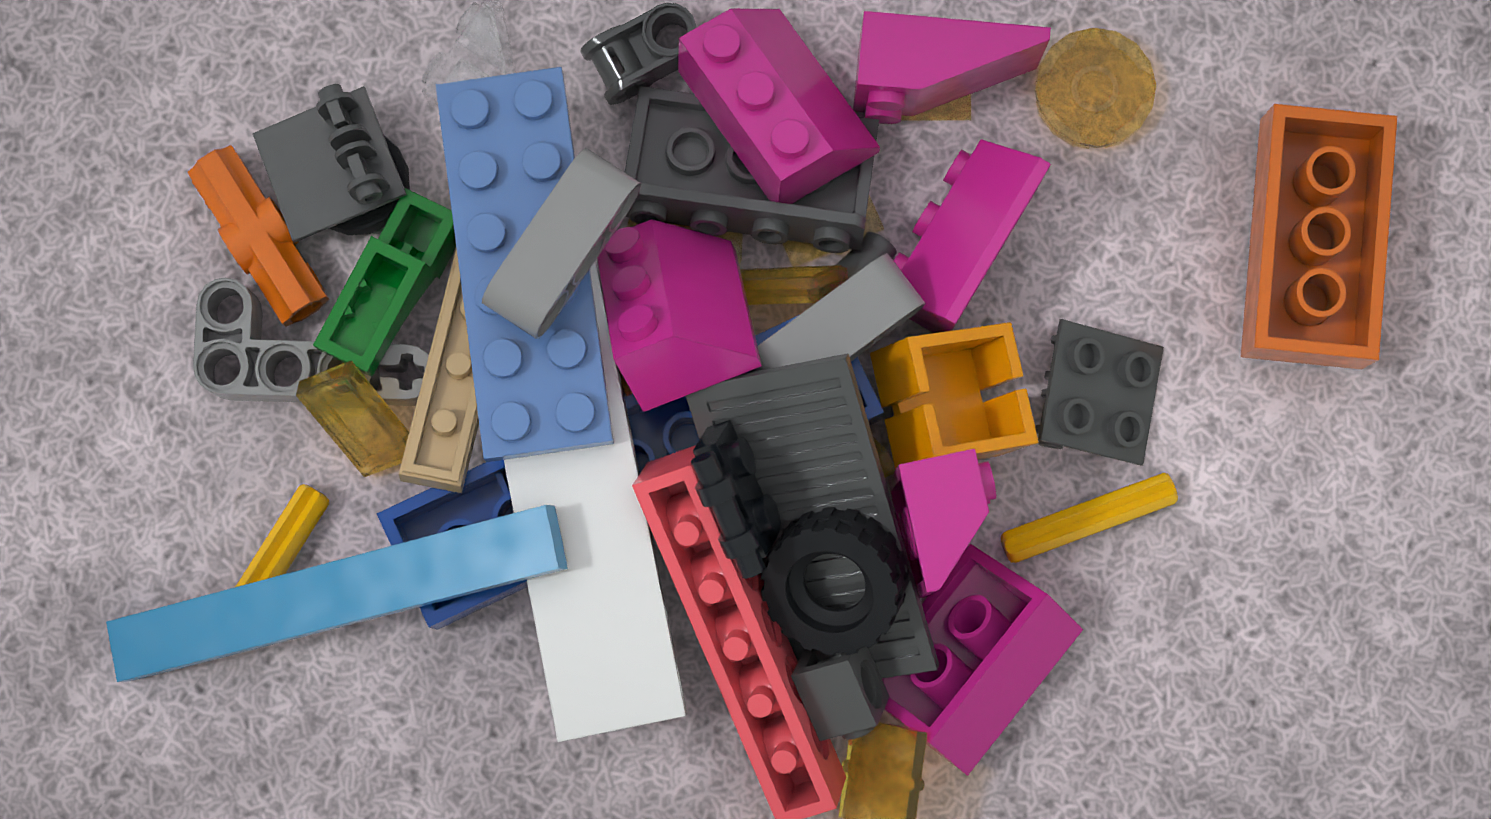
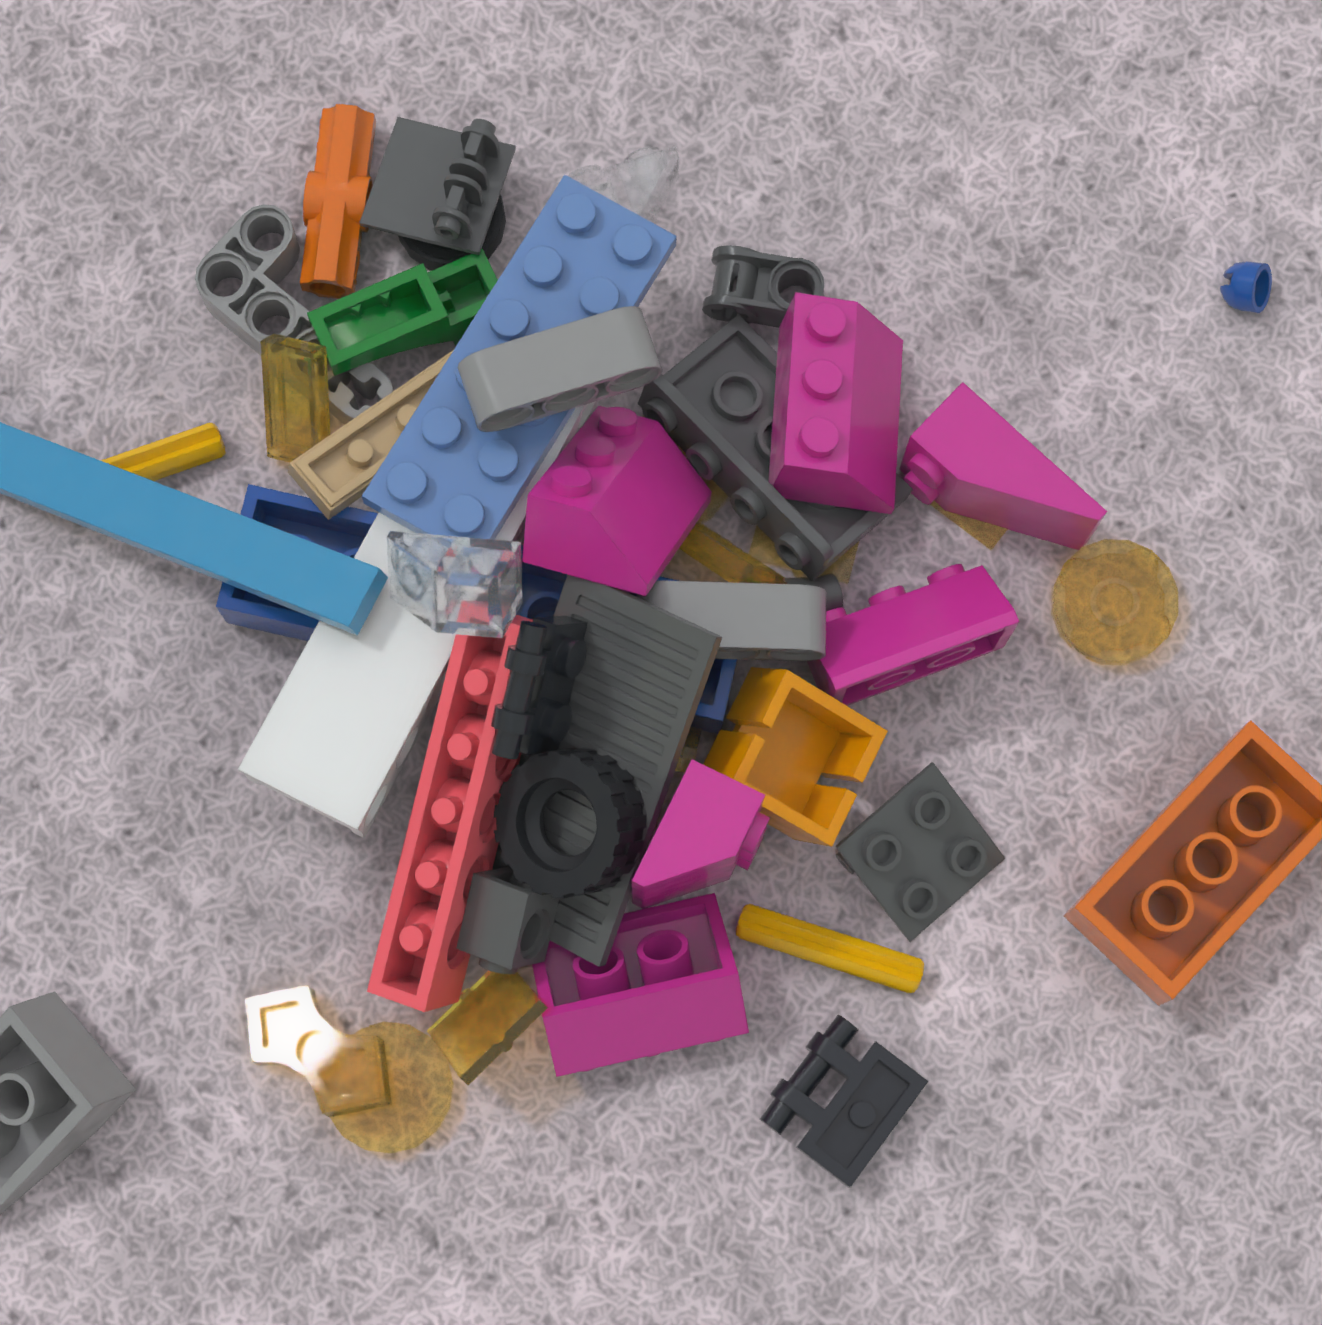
camera: 35 degrees right, 5 degrees down
none -> clear slope [387,531,523,638]
none -> black plate [760,1015,929,1188]

